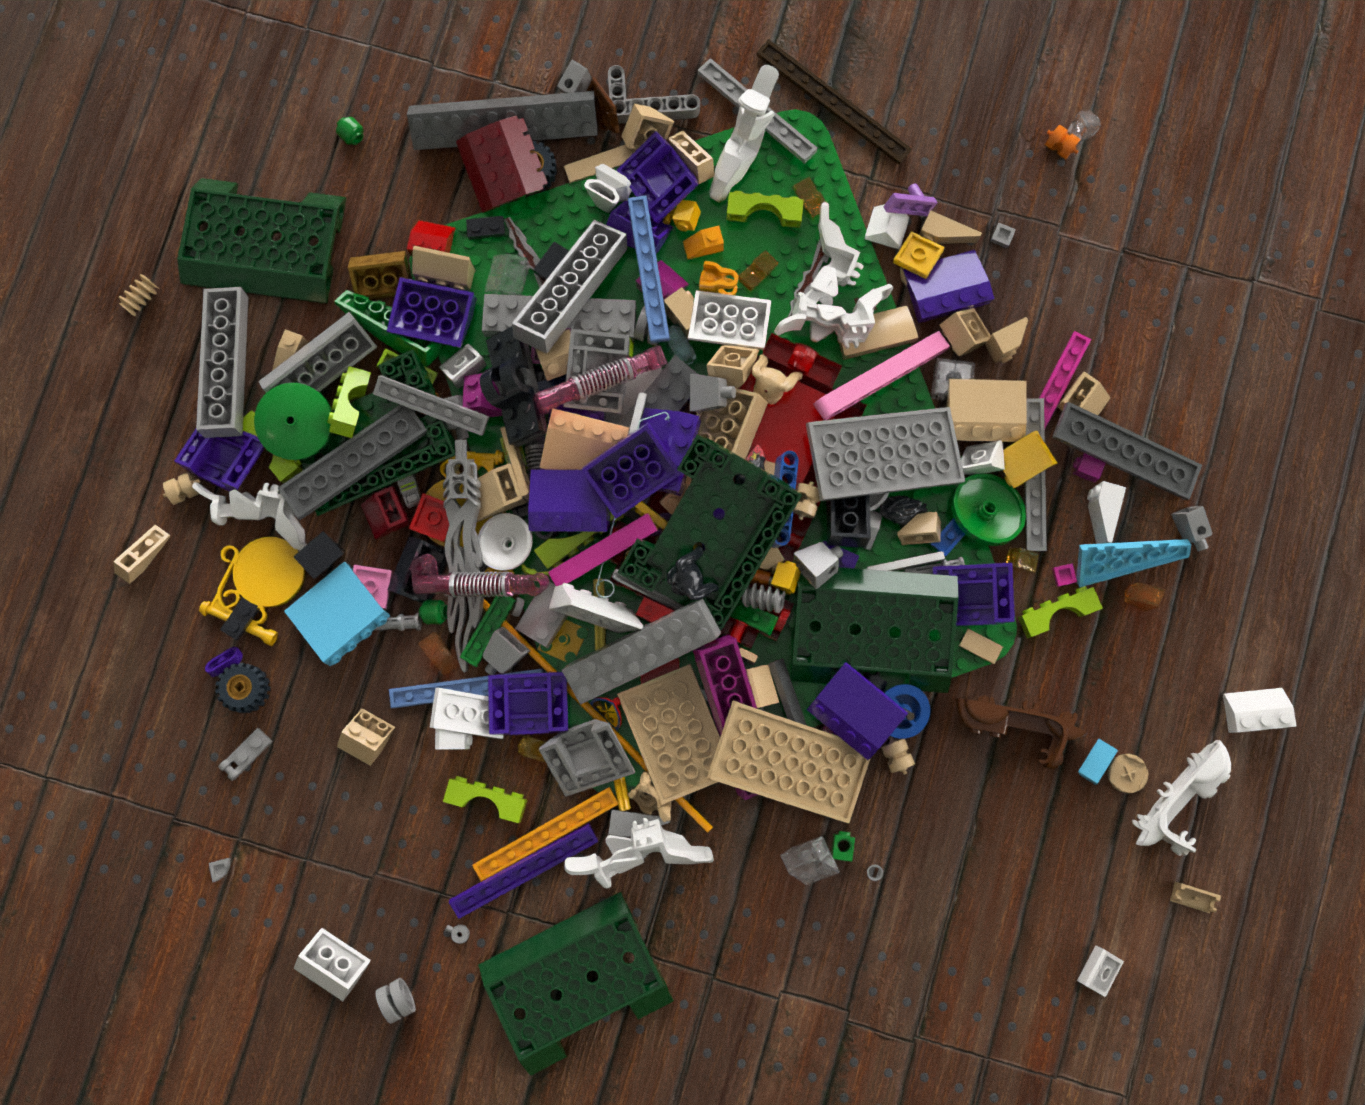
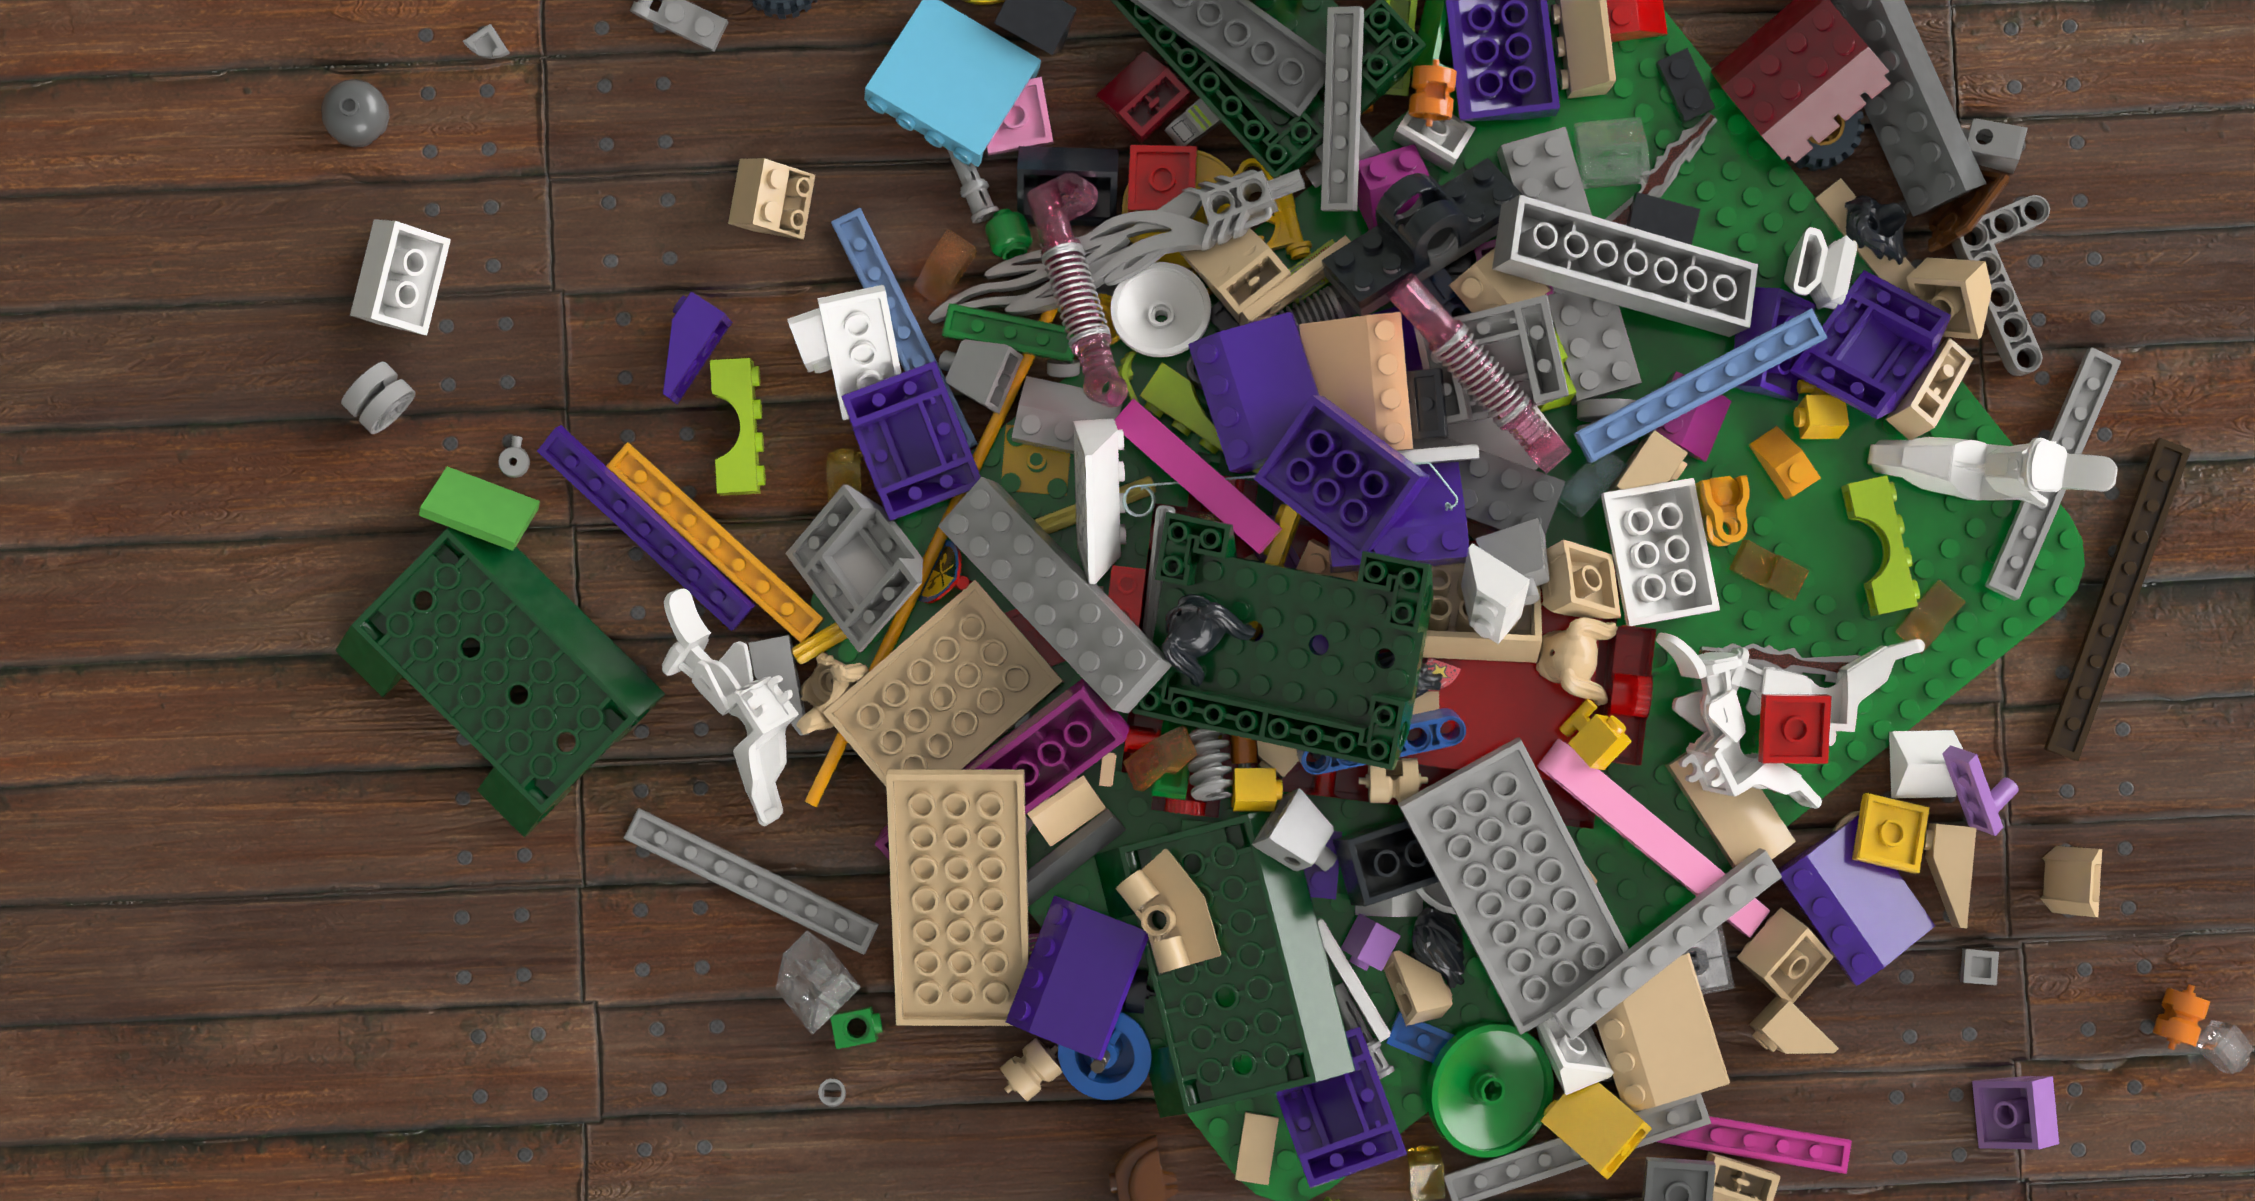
camera: 65 degrees right, 5 degrees up
none -> dark grey cylinder [321,79,390,148]
none -> bright green tile [419,467,540,551]
none -> light grey tile [623,808,879,955]
none -> dark purple slope [663,291,733,405]
none -> tan panel [1116,849,1221,974]
none -> clear orange slope [1123,726,1197,792]
none -> medium lavender brick [1340,913,1401,971]
none -> black plate [1406,368,1448,440]
none -> orange wheel [1408,59,1457,127]
none -> white slope [1461,543,1530,644]
none -> light grey plate [1550,848,1782,1040]
none -> yellow brick [1559,699,1632,770]
none -> red plate [1758,694,1832,764]
none -> black hair [1845,195,1908,265]
none -> medium lavender slope [1972,1076,2059,1149]
none -> tan slope [2040,846,2102,917]

